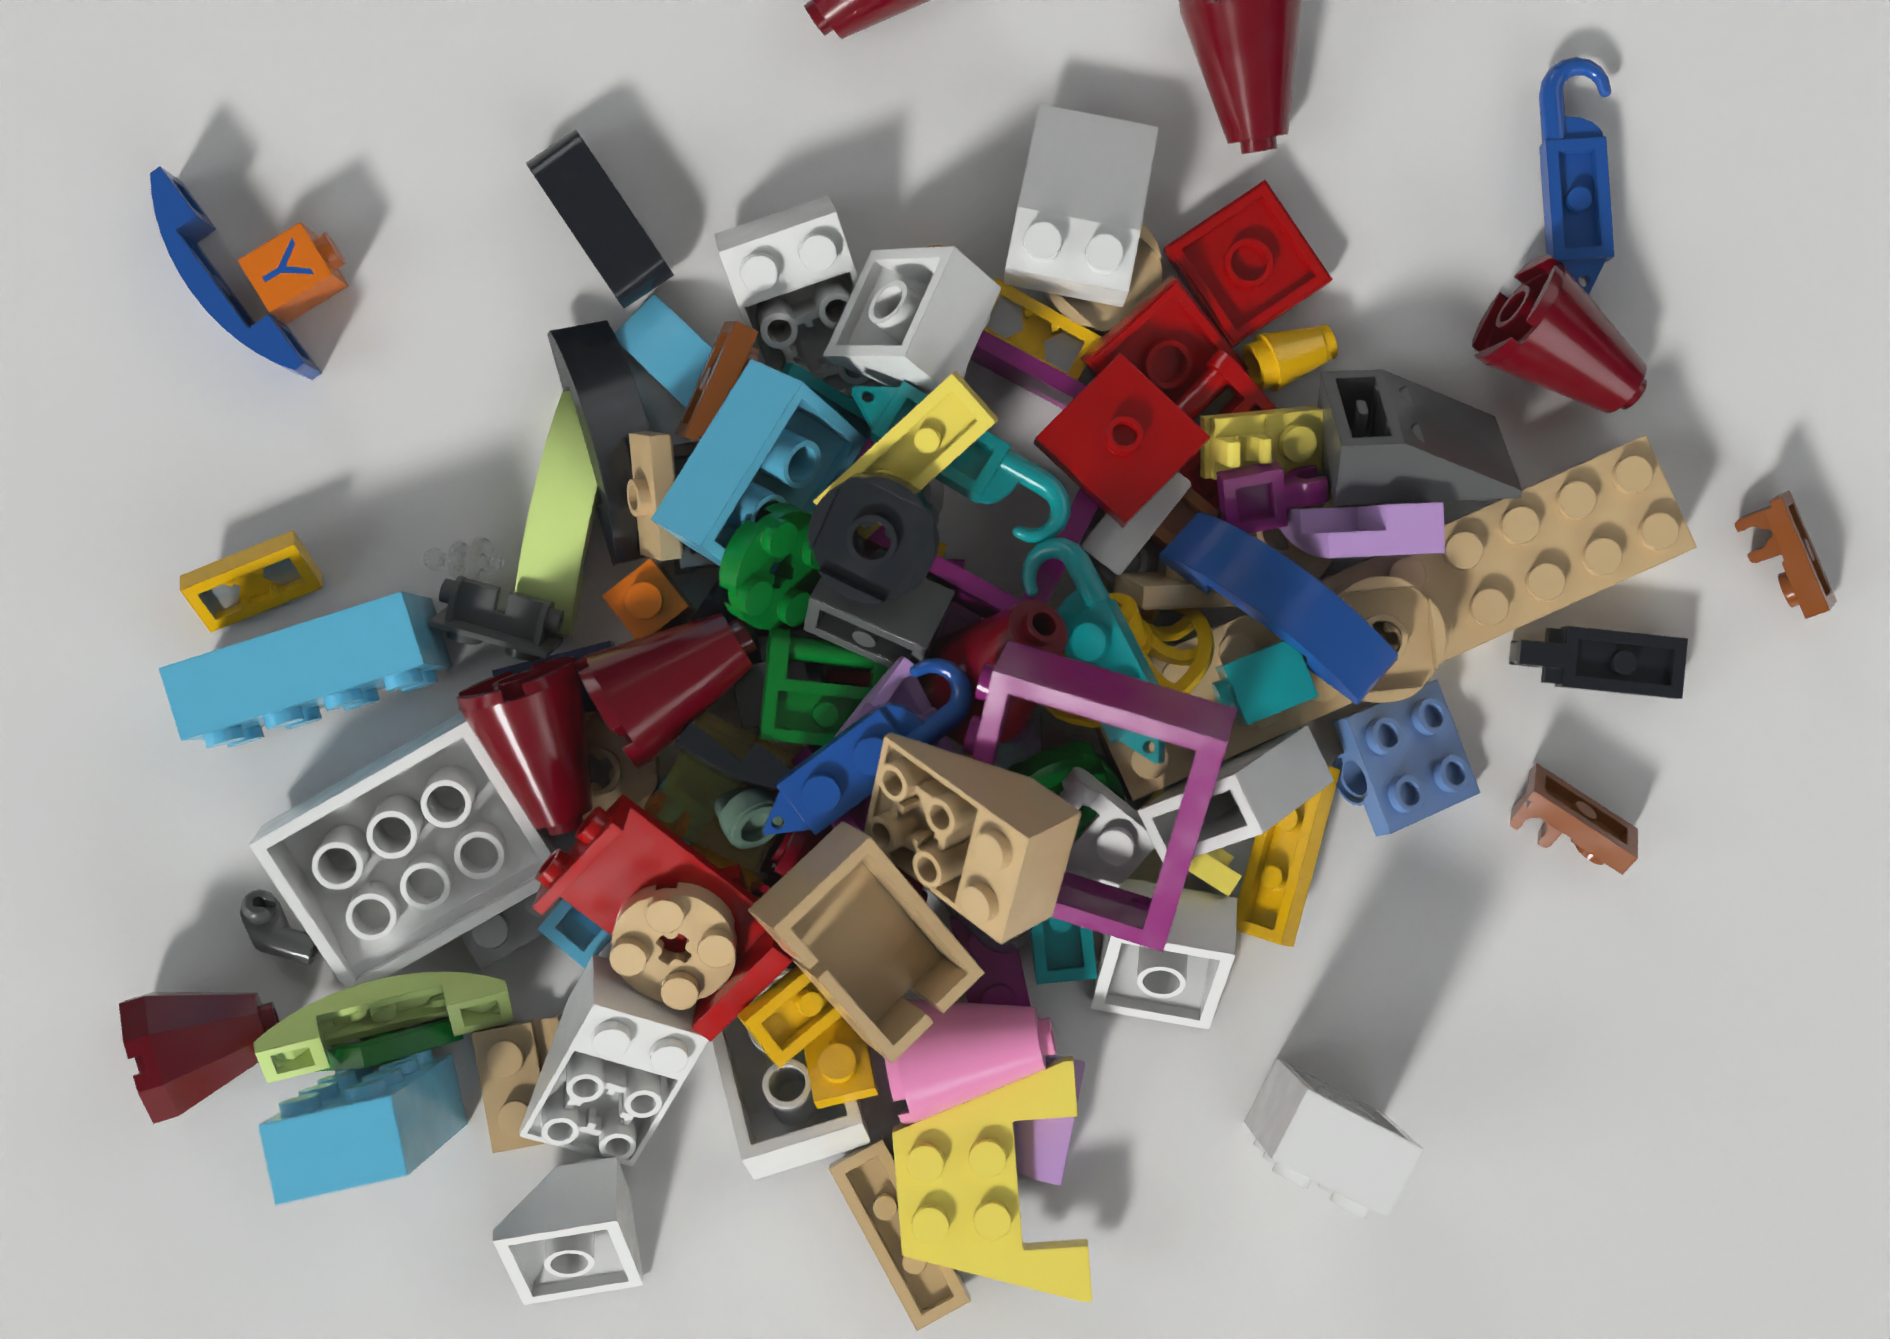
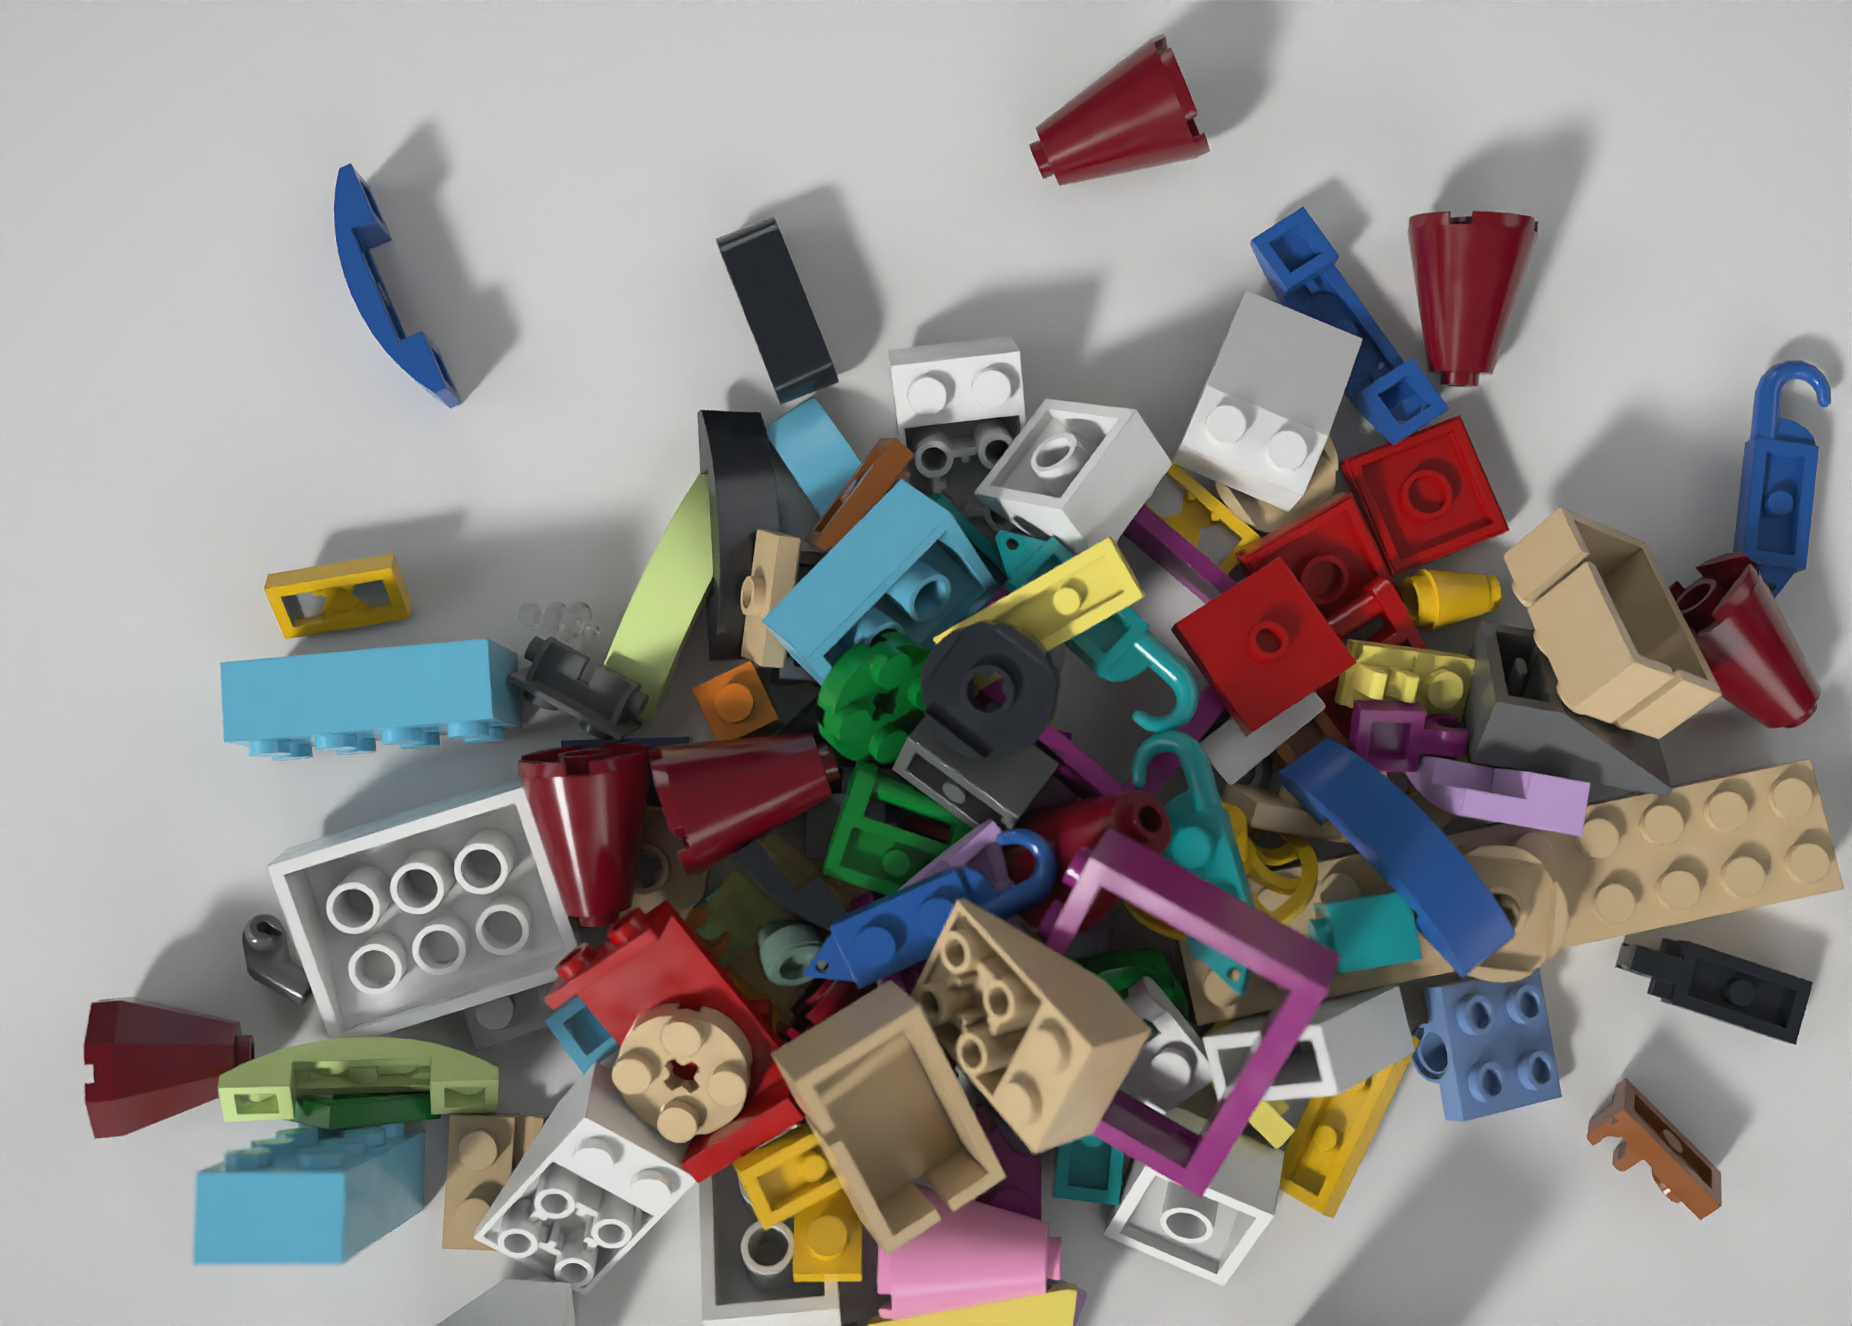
camera: 20 degrees right, 5 degrees down
orange brick [237,222,349,324] -> none
none -> blue slope [1250,207,1449,446]
none -> tan piece [1503,507,1722,739]

